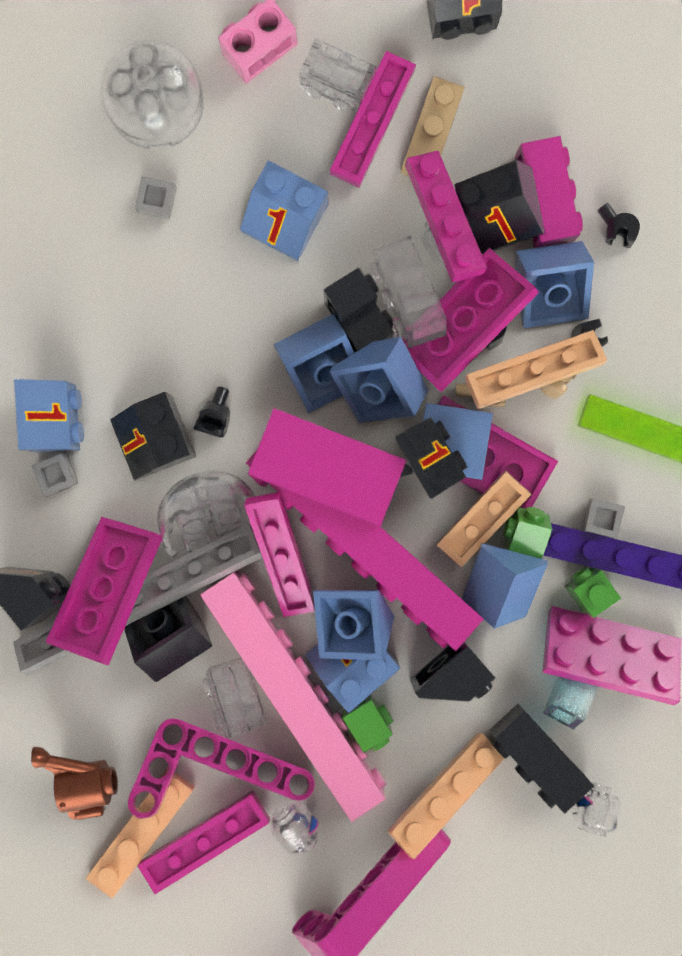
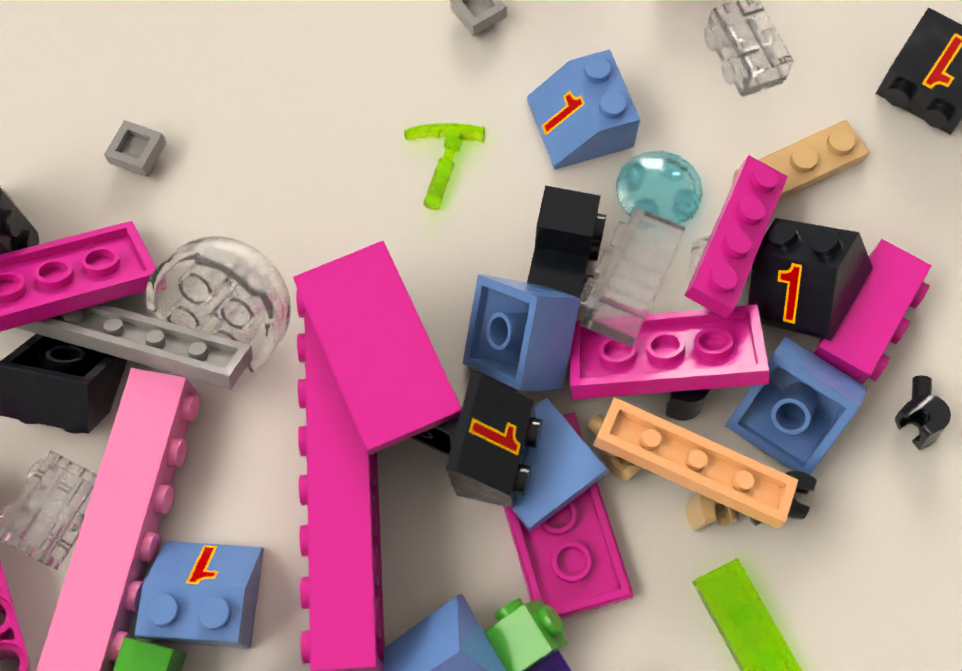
camera: 45 degrees right, 20 degrees down
medium blue slope [14,379,84,453] -> none
black slope [110,392,196,481] -> none
black piece [193,386,230,438] -> none
dark pink plate [244,492,315,617] -> none
medium blue slope [274,314,354,413] -> none
medium blue slope [313,590,394,661] -> none
dark pink plate [330,51,416,188] -> none
light nougat plate [437,470,531,567] -> none
none -> clear neon green piece [404,123,486,210]
none -> clear light blue dish [616,151,703,230]

